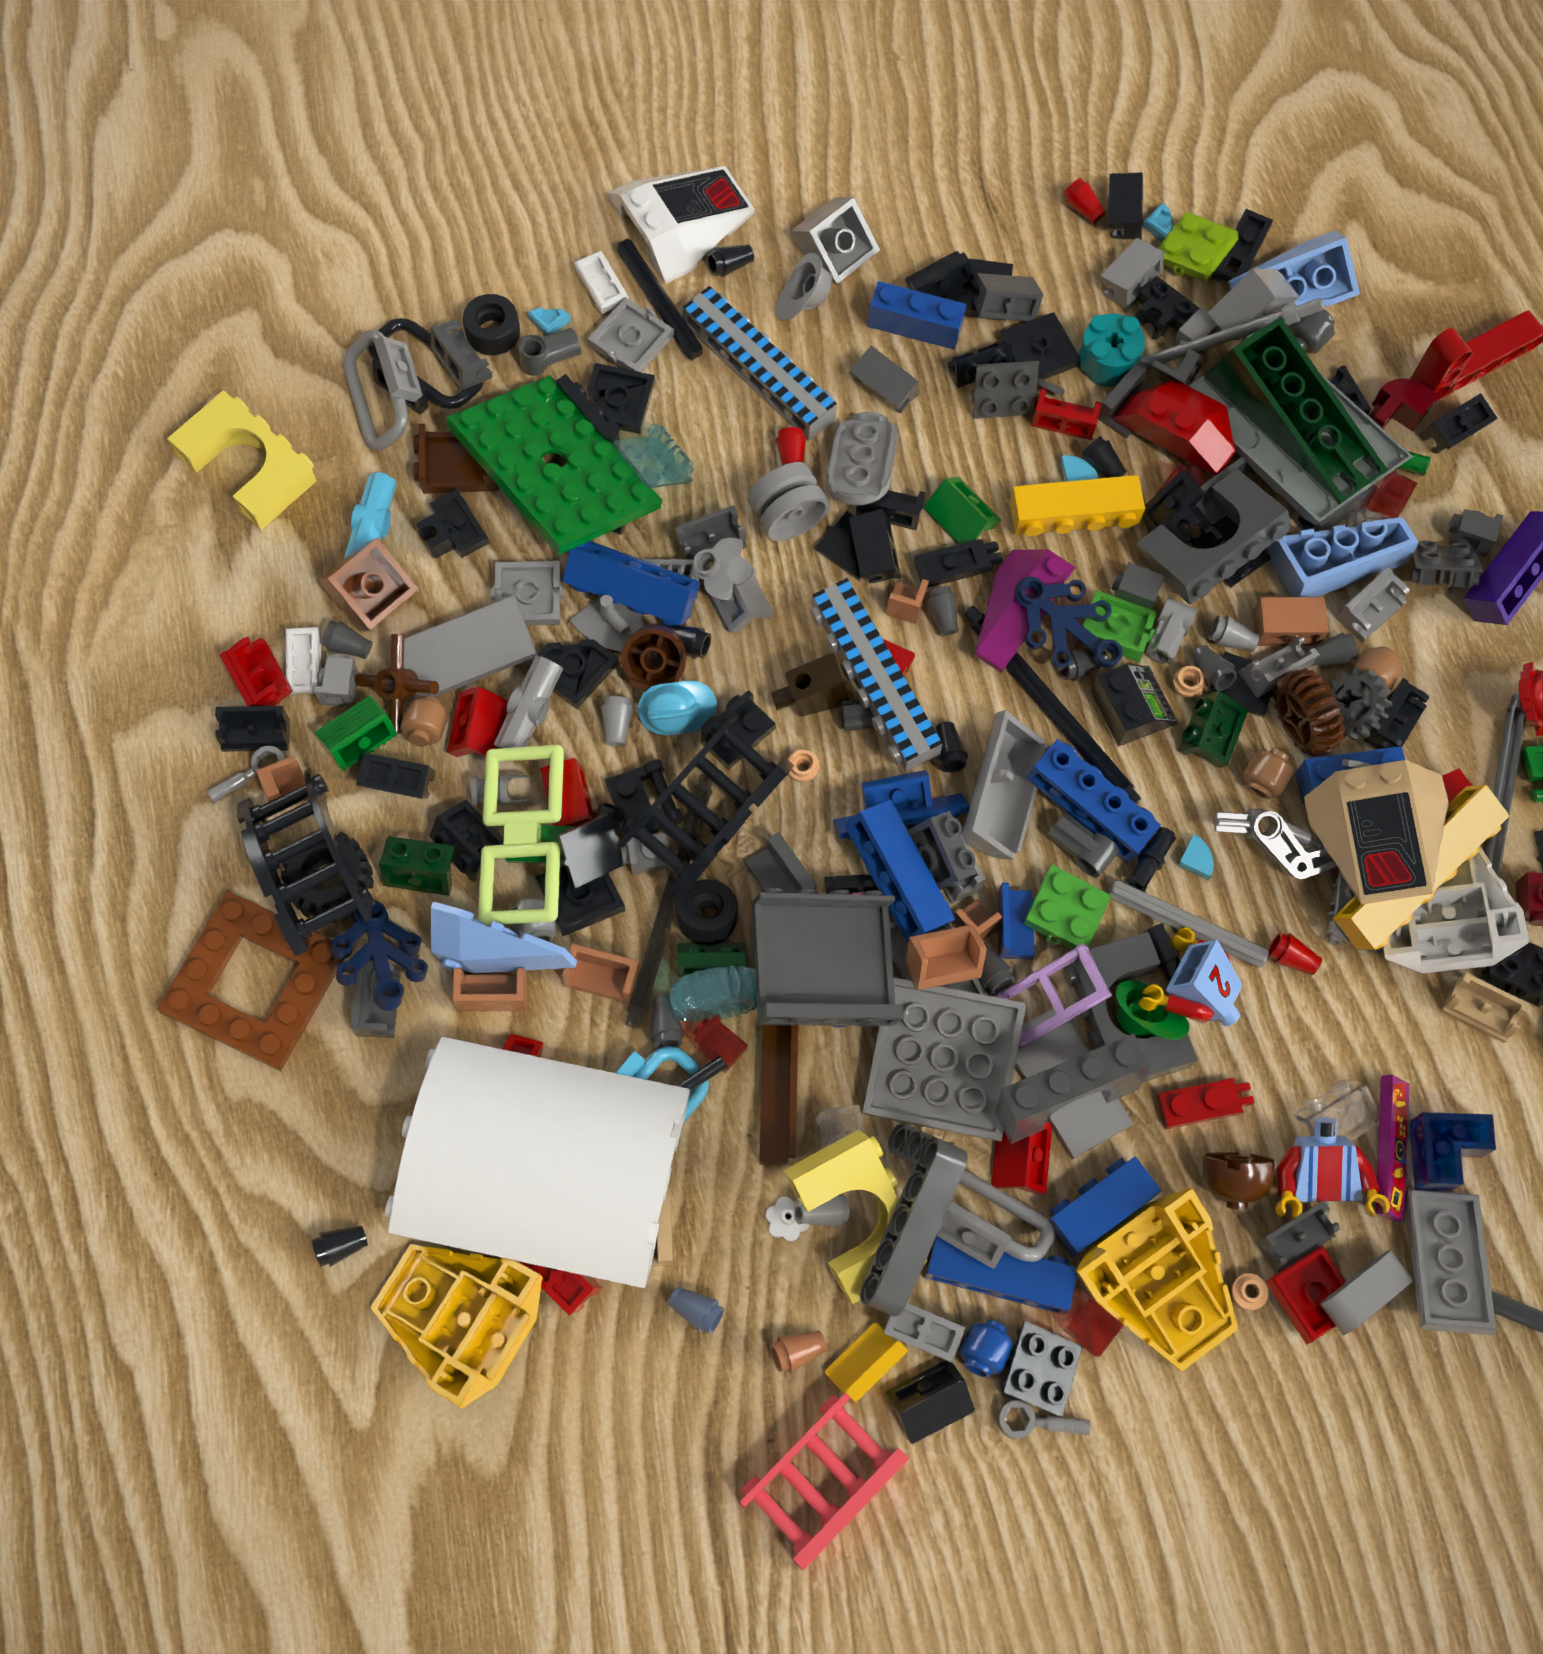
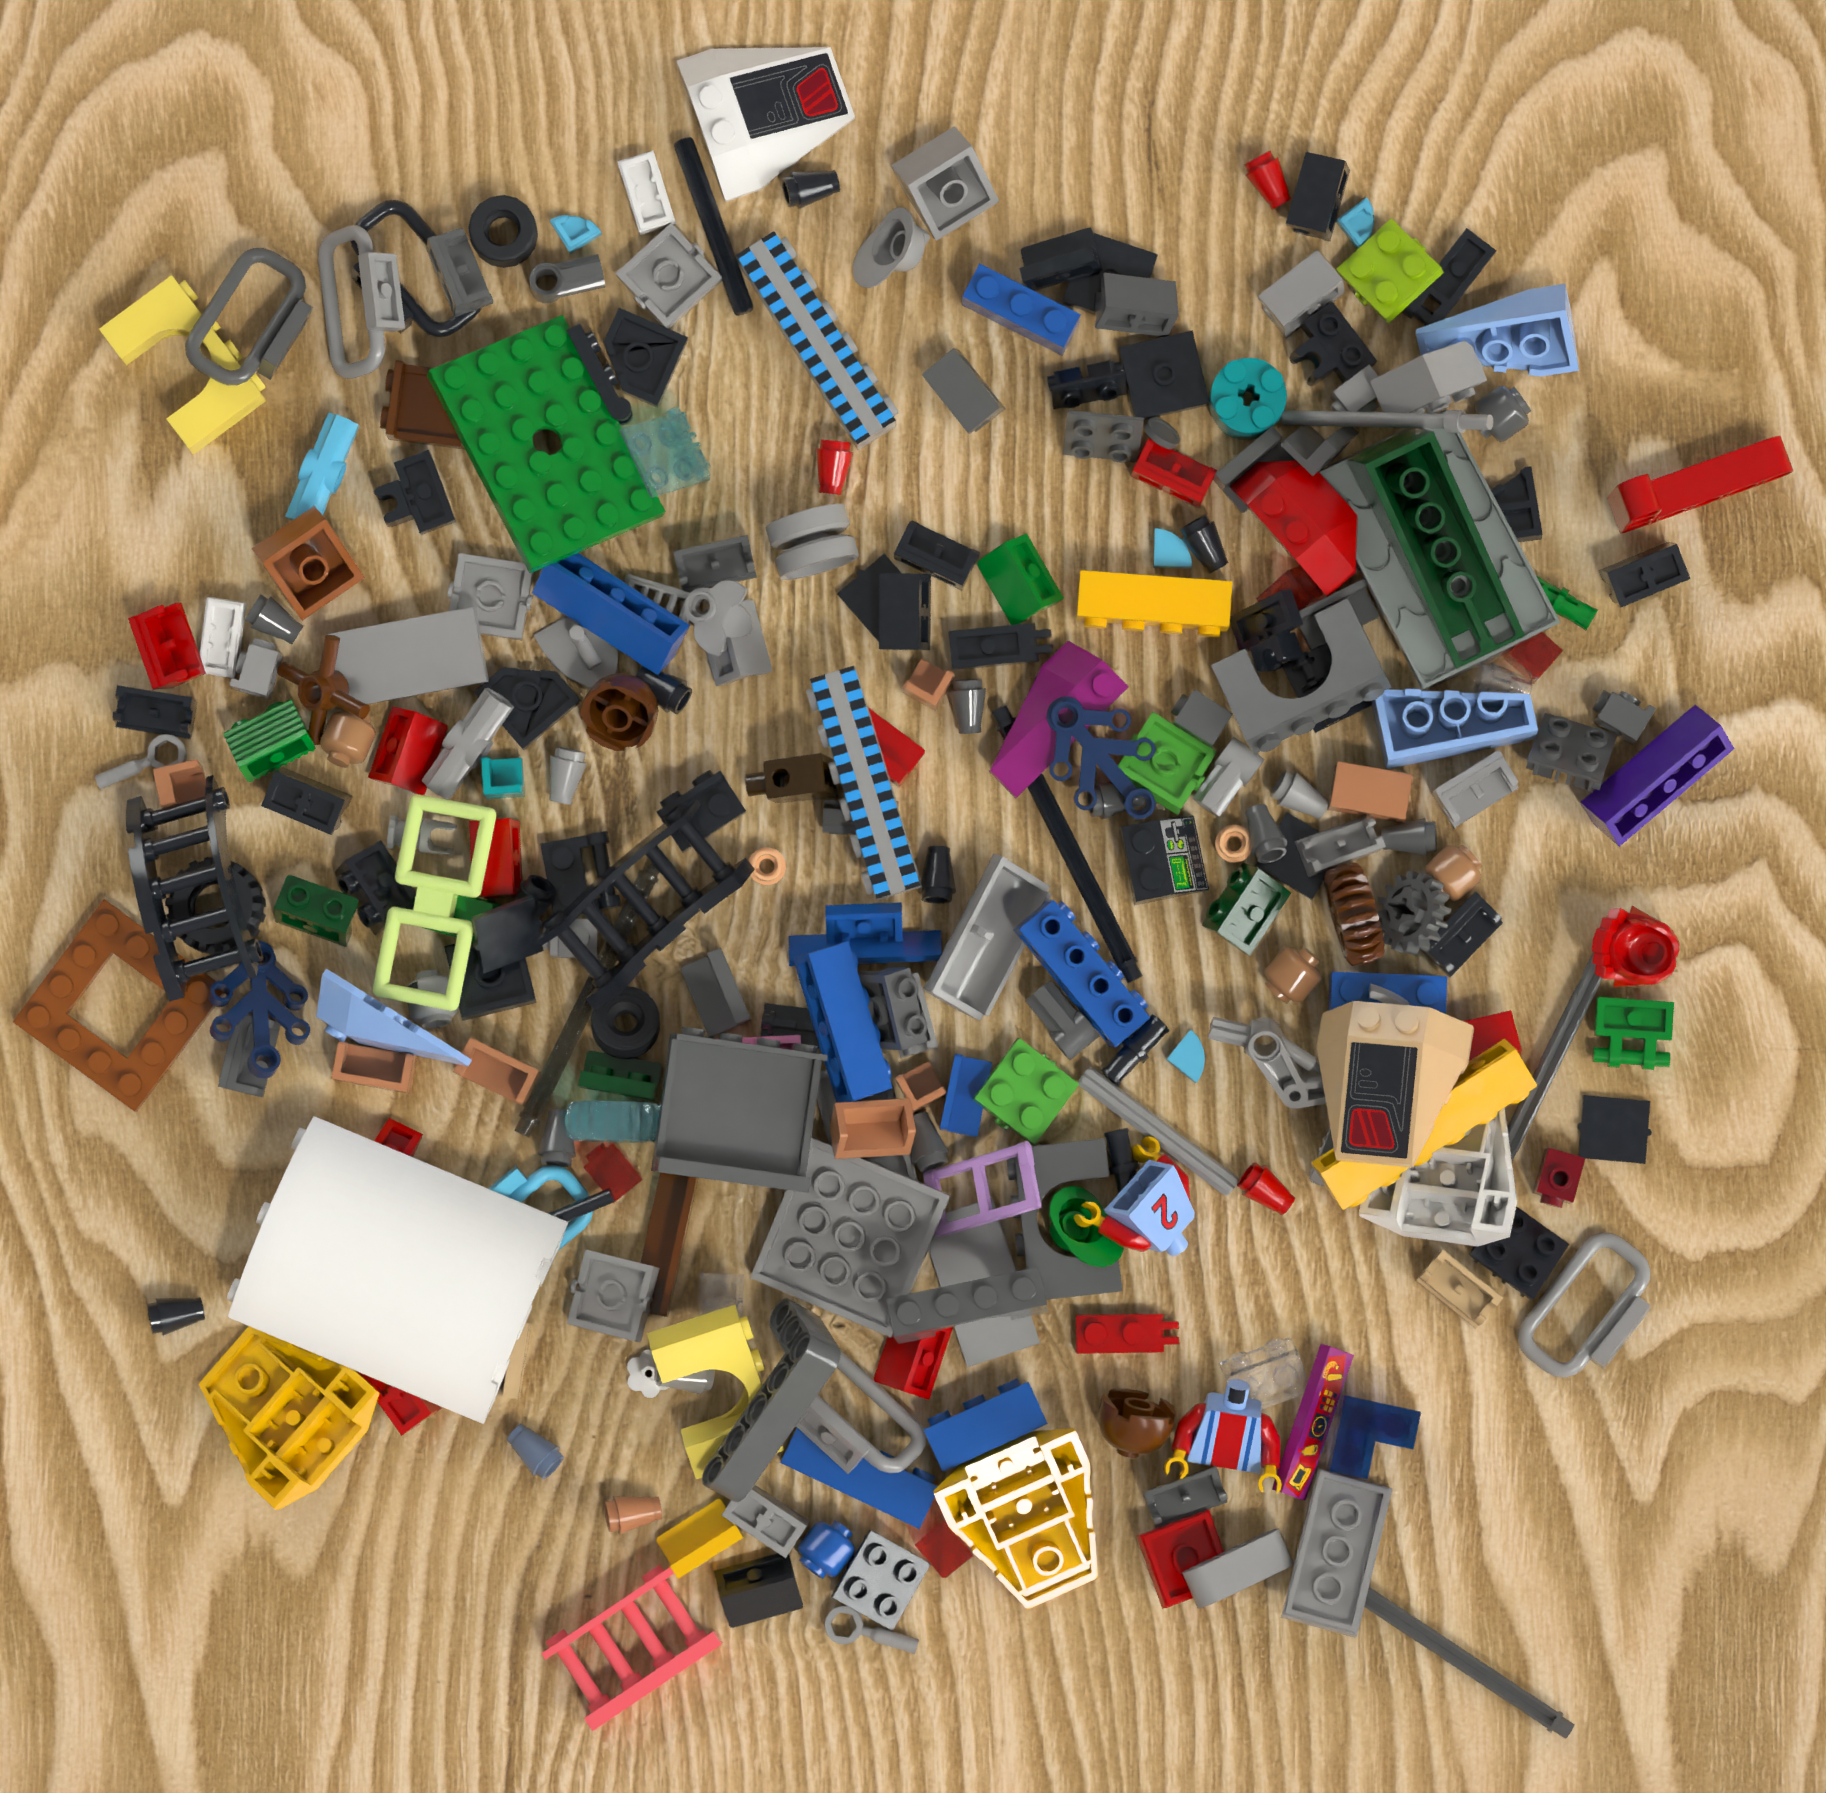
camera: 15 degrees right, 15 degrees up
medium azure piece [638,680,717,735] -> none
light grey tile [826,412,898,505] -> none
light nougat plate [1231,1274,1268,1311] -> none
dark red brick [1369,378,1439,431] -> none
none -> dark grey bar [185,248,313,386]
none -> teal panel [481,757,525,799]
none -> light grey plate [567,1249,660,1343]

